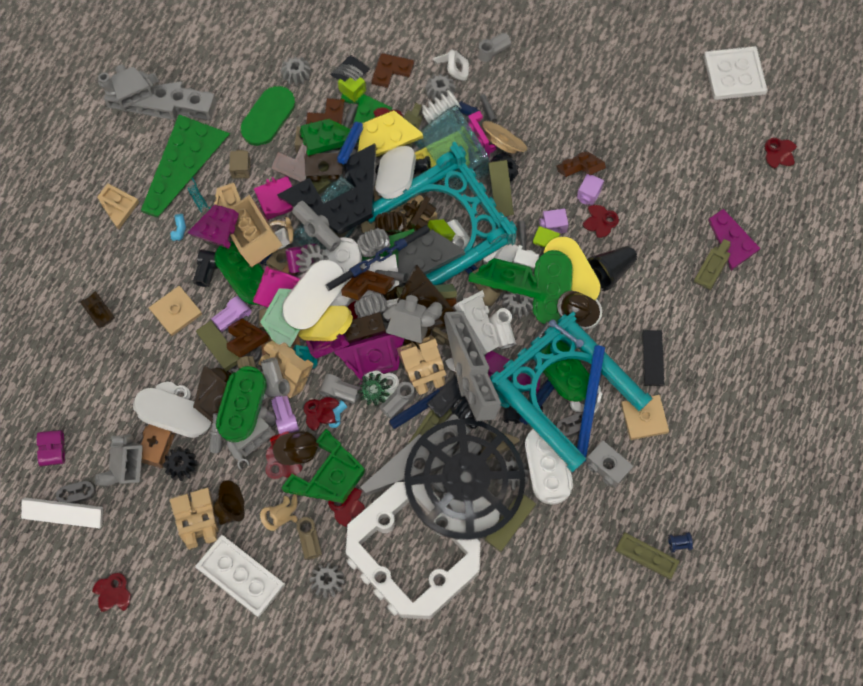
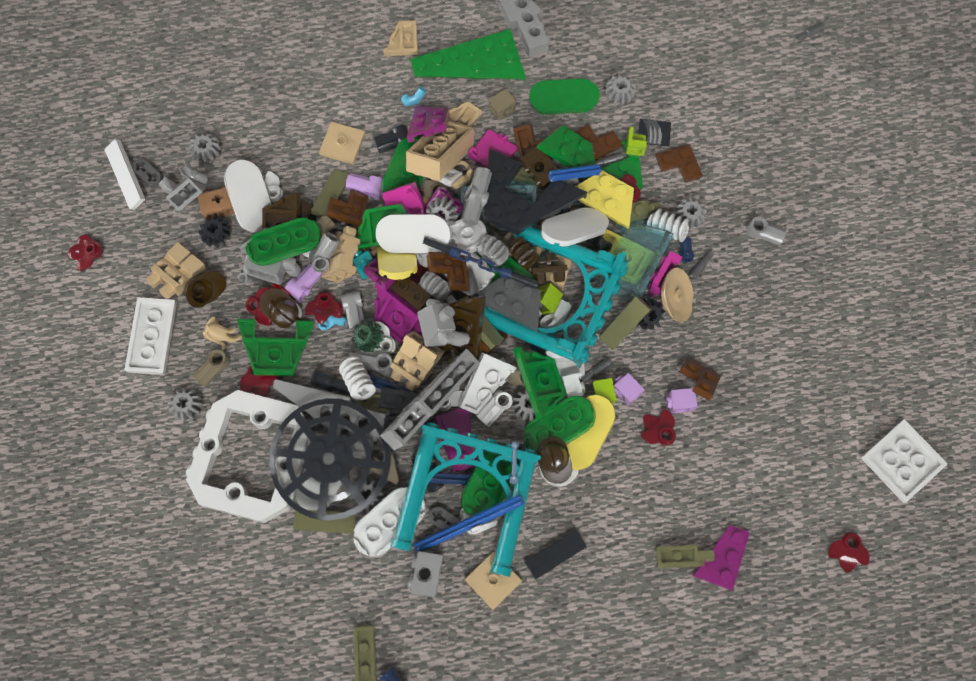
camera: 55 degrees right, 5 degrees up
magenta piece [37,430,65,466] -> none
dark brown hips [80,291,115,328] -> none
teal piece [188,178,211,212] -> none
white piece [433,50,469,81] -> none
black cone [587,246,637,291] -> none
none -> light grey gear [189,132,221,164]
none -> black pin [311,369,368,402]
none -> white piece [339,356,375,400]

